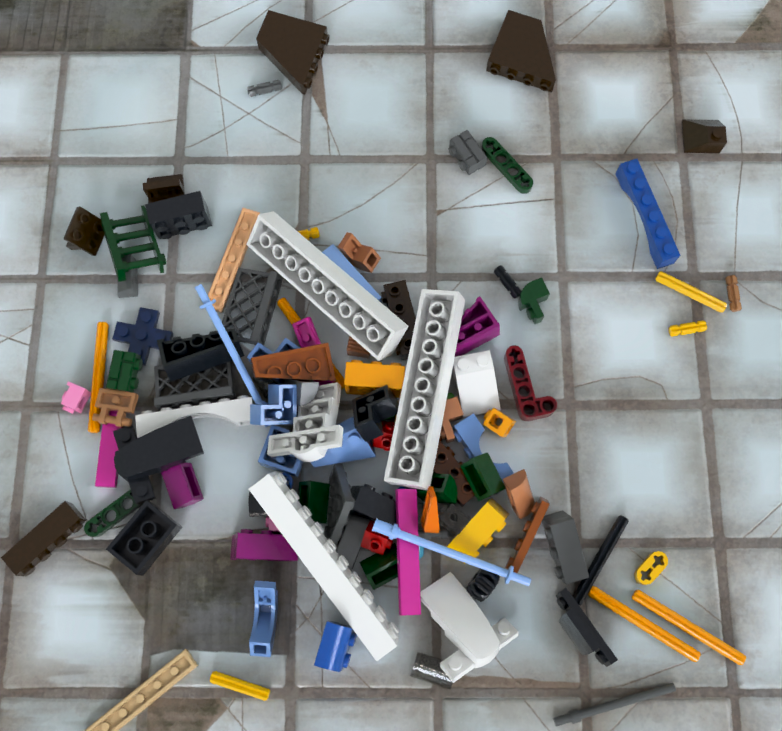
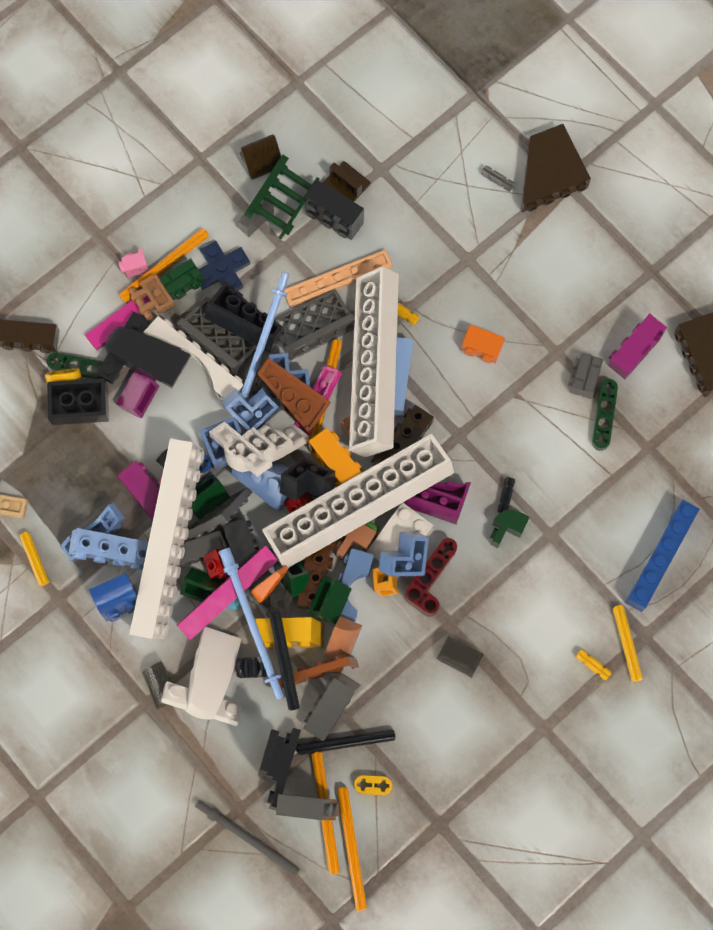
camera: 45 degrees right, 0 degrees up
nougat brick [338,232,381,273] -> none
medium nougat axle [725,275,742,312] -> none
none -> yellow beam [45,368,82,383]
none -> light blue brick [69,528,148,570]
none -> black axle [269,611,300,711]
none -> dark grey brick [276,794,339,820]
none -> medium blue brick [379,532,429,576]
none -> clear smoke brick [437,636,484,678]
none -> orange brick [461,324,505,364]
none -> magenta wedge [608,313,667,379]

